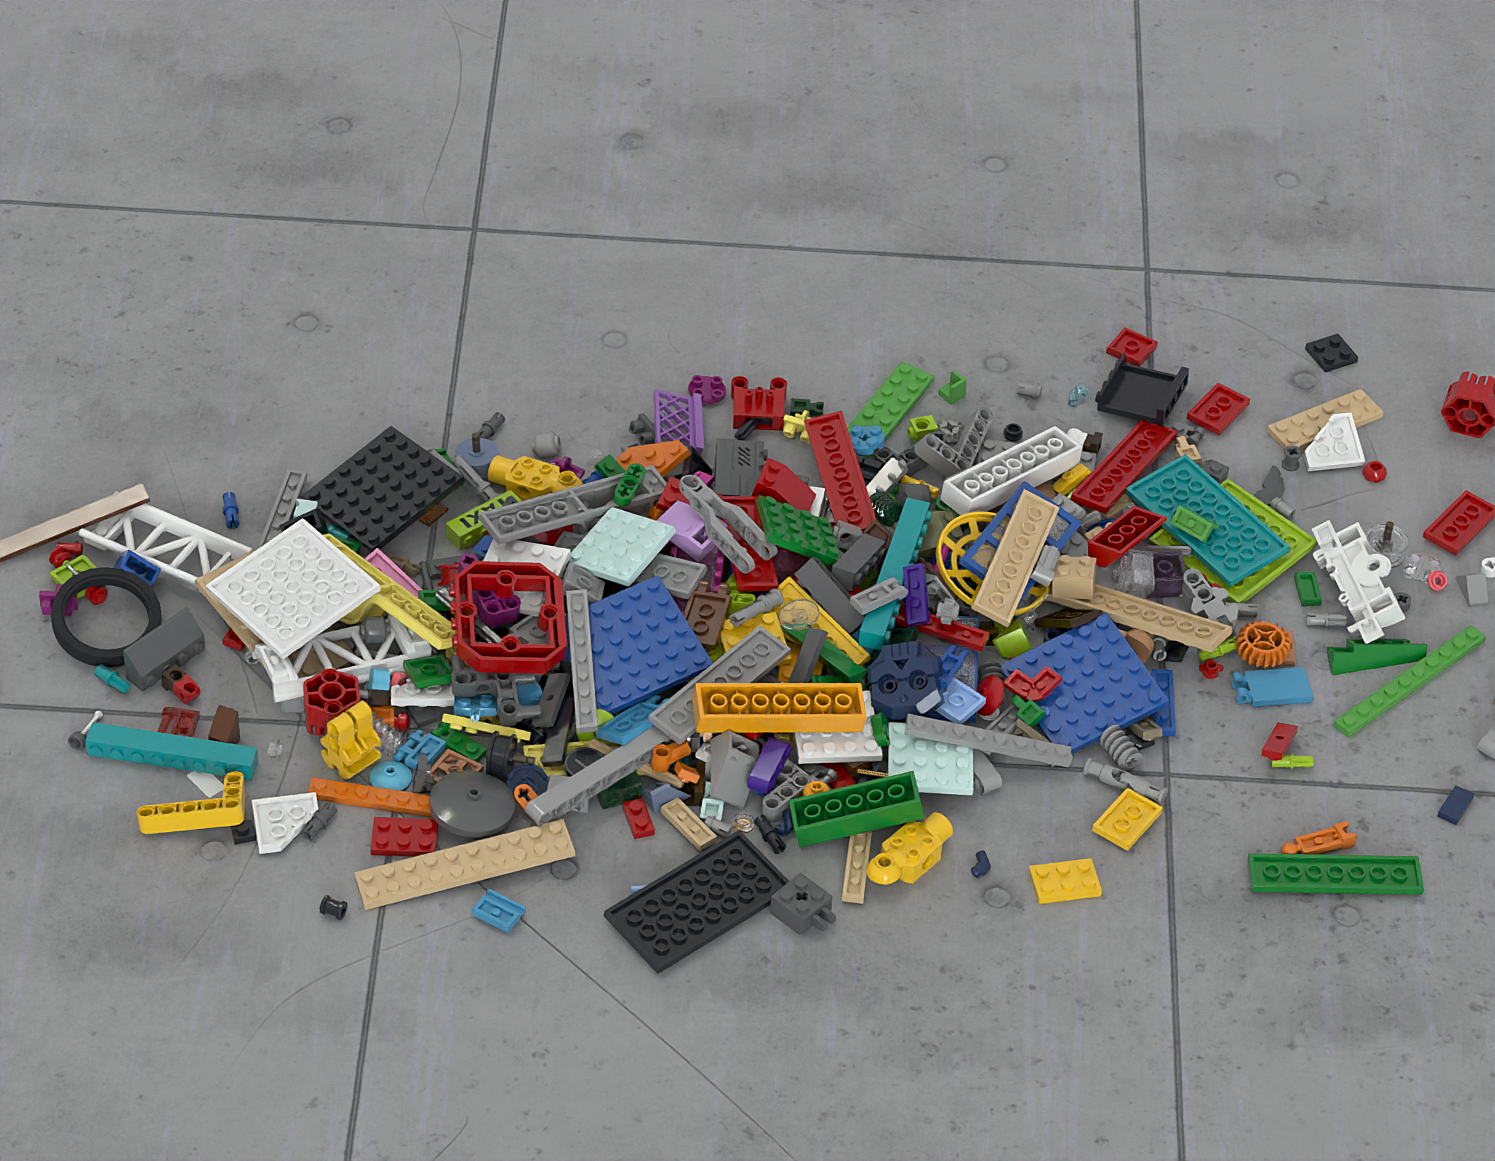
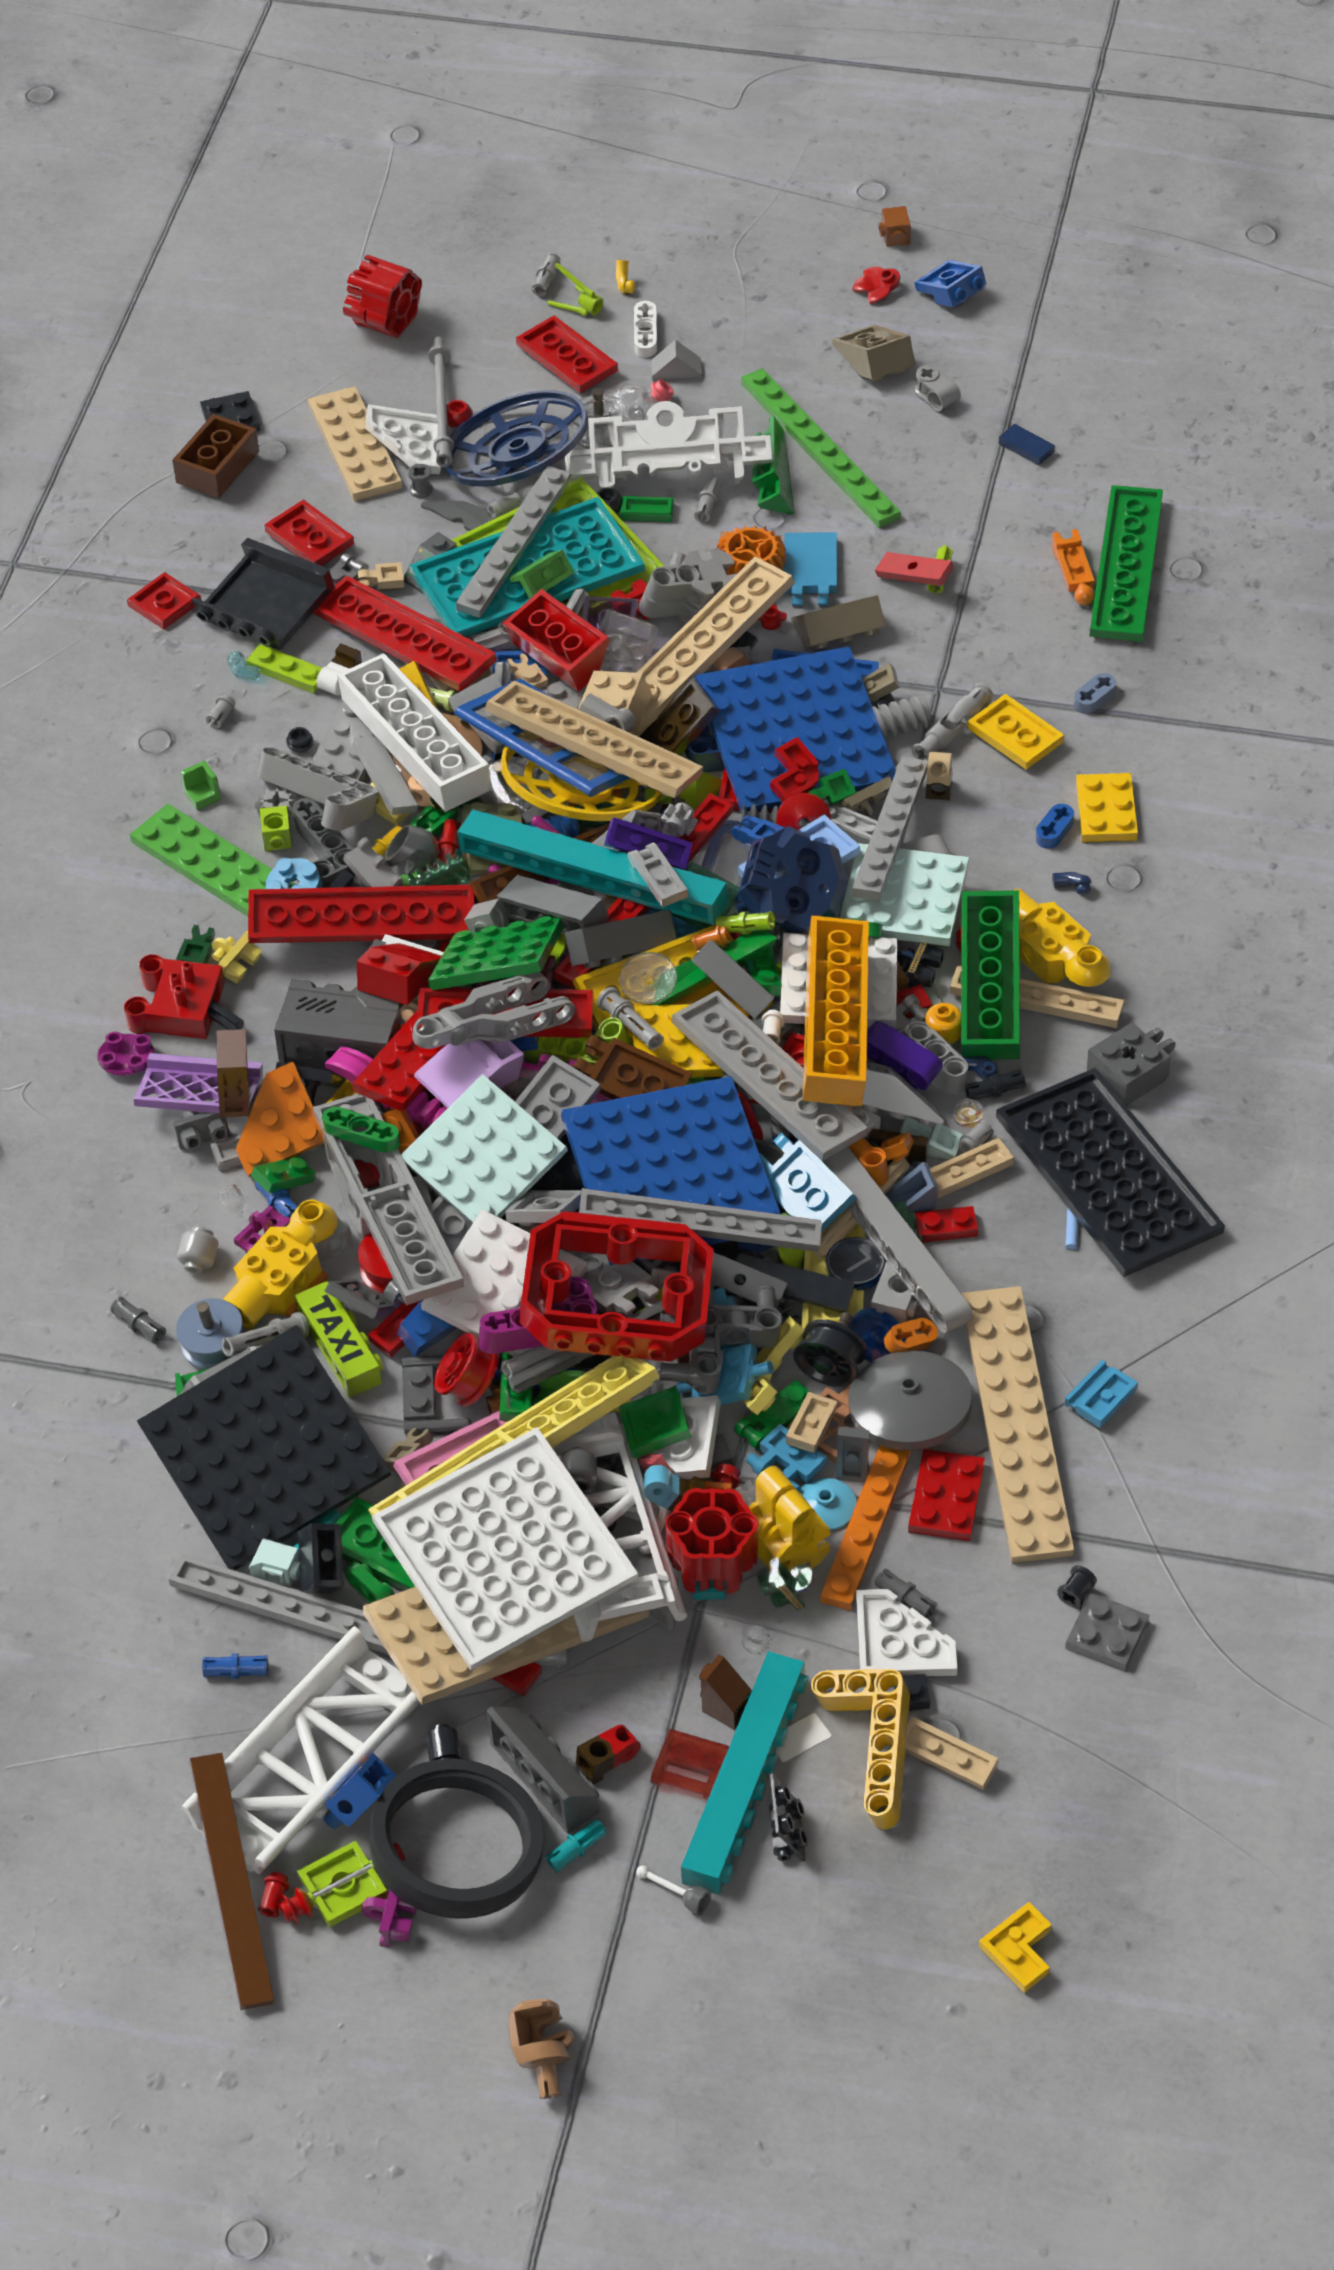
camera: 75 degrees left, 5 degrees up
none -> reddish brown brick [172,414,259,498]
none -> reddish brown window [217,1029,249,1117]
none -> lime plate [246,644,322,694]
none -> black brick [425,1724,462,1761]
none -> light grey bar [428,336,454,467]
none -> dark blue dish [444,390,588,487]
none -> light grey plate [456,466,571,618]
none -> black plate [596,488,623,514]
none -> orange pin [692,925,731,952]
none -> lime pin [716,911,775,935]
none -> clear green hips [757,1557,815,1610]
none -> black hinge [769,1774,808,1861]
none -> tan plate [785,1392,837,1453]
none -> dark tan slope [791,595,886,650]
none -> tan plate [905,1717,999,1790]
none -> tan leg [925,752,953,801]
none -> yellow plate [979,1902,1052,1993]
none -> blue beam [1036,804,1074,849]
none -> flat silver plate [1065,1593,1150,1671]
none -> sand blue beam [1074,673,1116,714]

